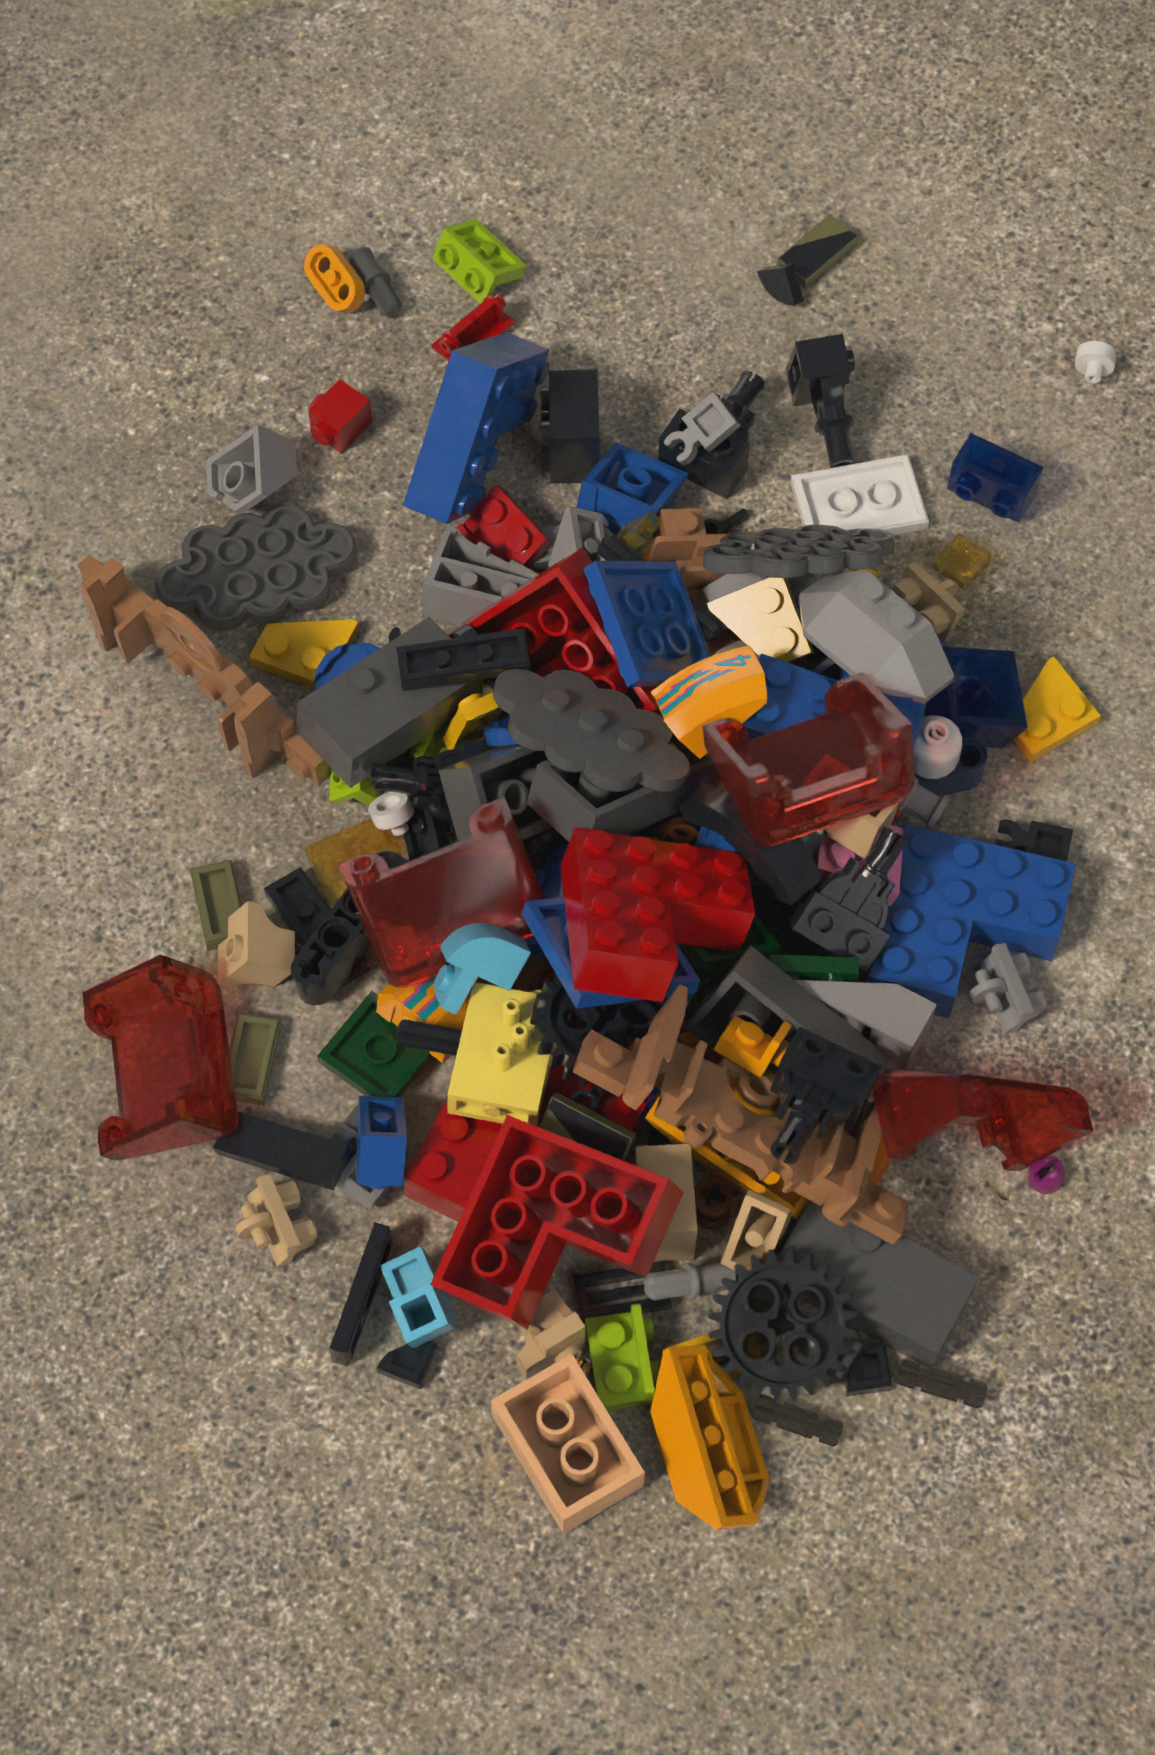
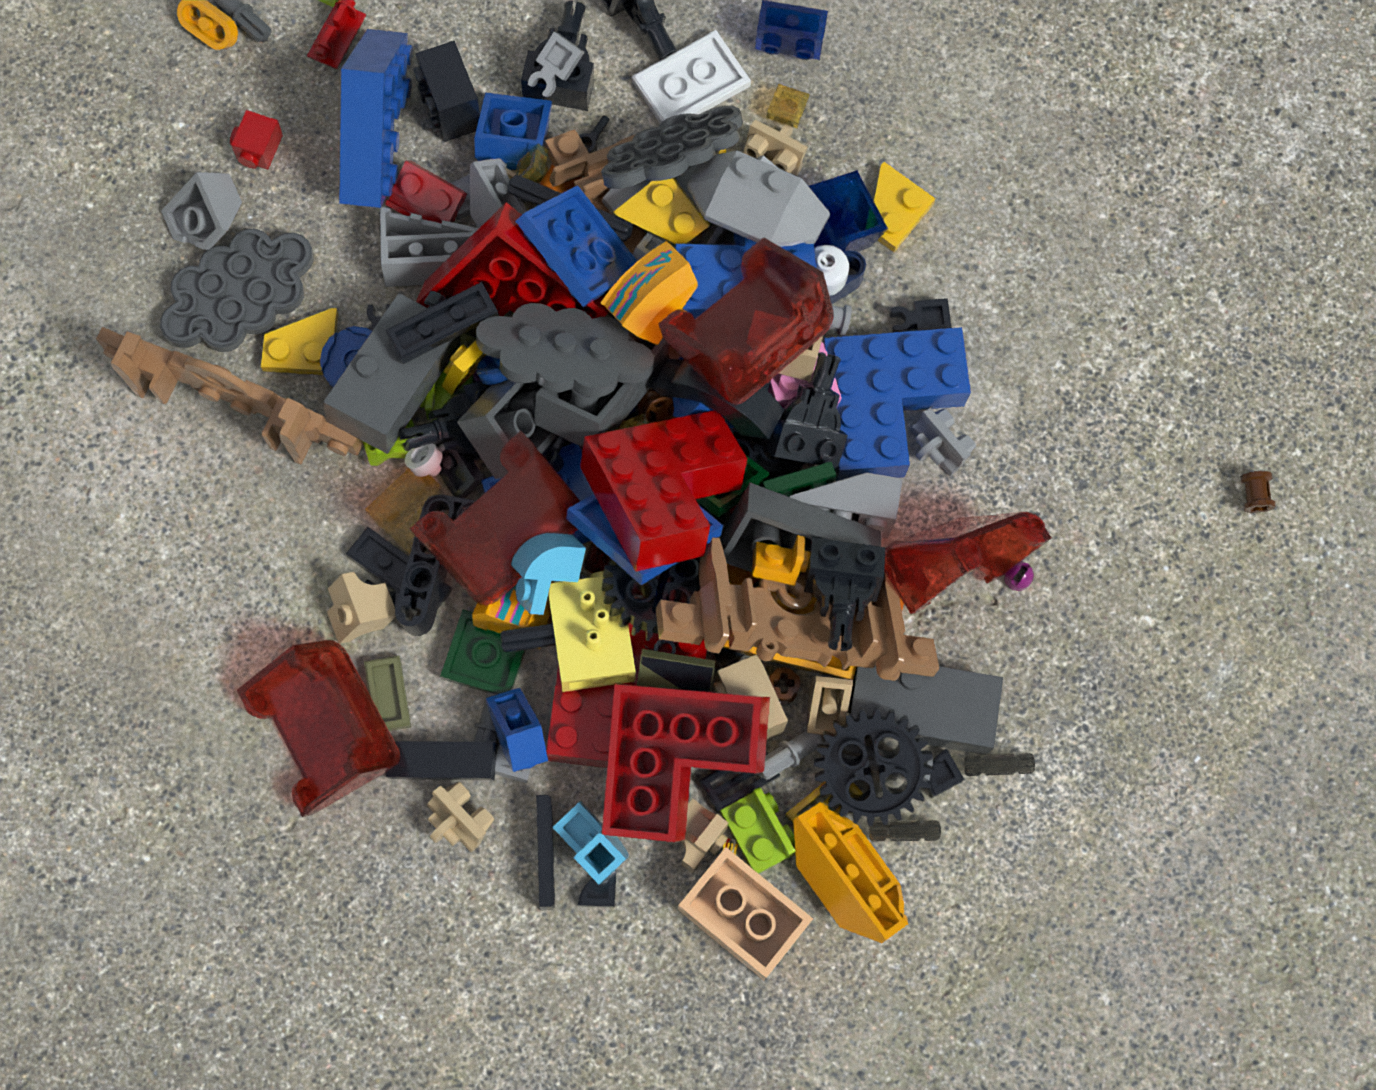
camera: 25 degrees left, 10 degrees up
olive tile [190,860,242,951] -> none

